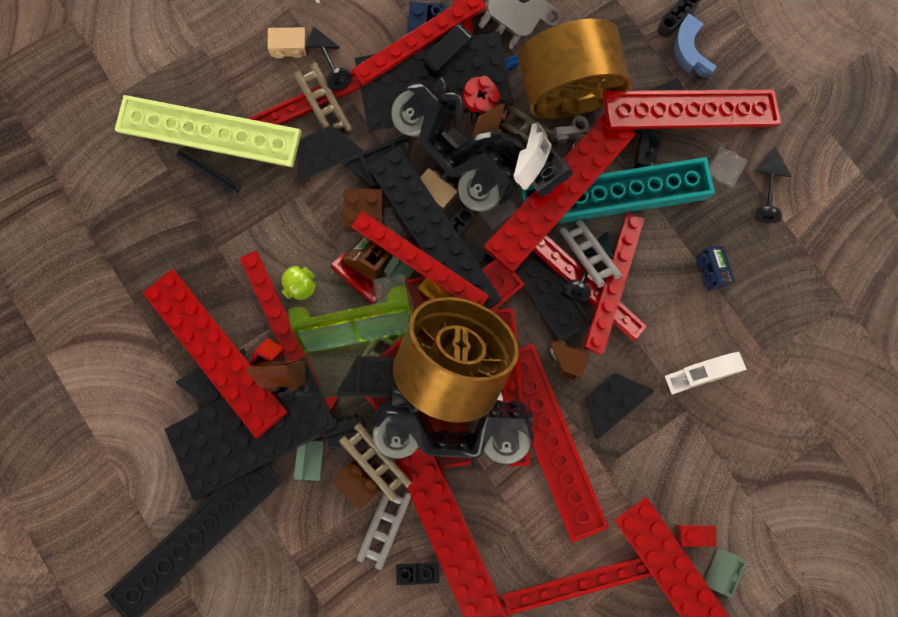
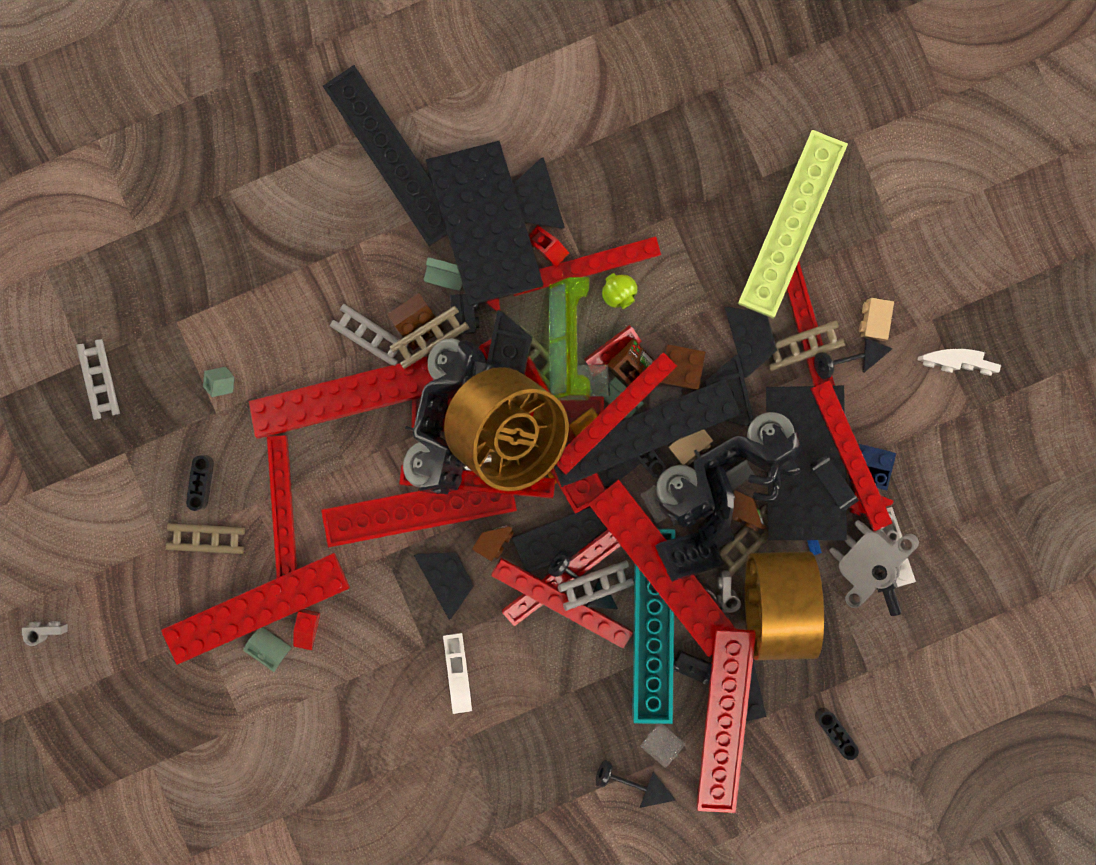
camera: 105 degrees right, 10 degrees up
red plate [143,269,288,439] -> none
black axle [176,148,241,195] -> none
reddish brown slope [246,360,306,391] -> none
black slope [396,562,439,585] -> none
red plate [462,76,501,115] -> none
white slope [514,122,552,190] -> none
medium blue arch [674,14,717,80] -> none
dark blue slope [696,246,735,291] -> none

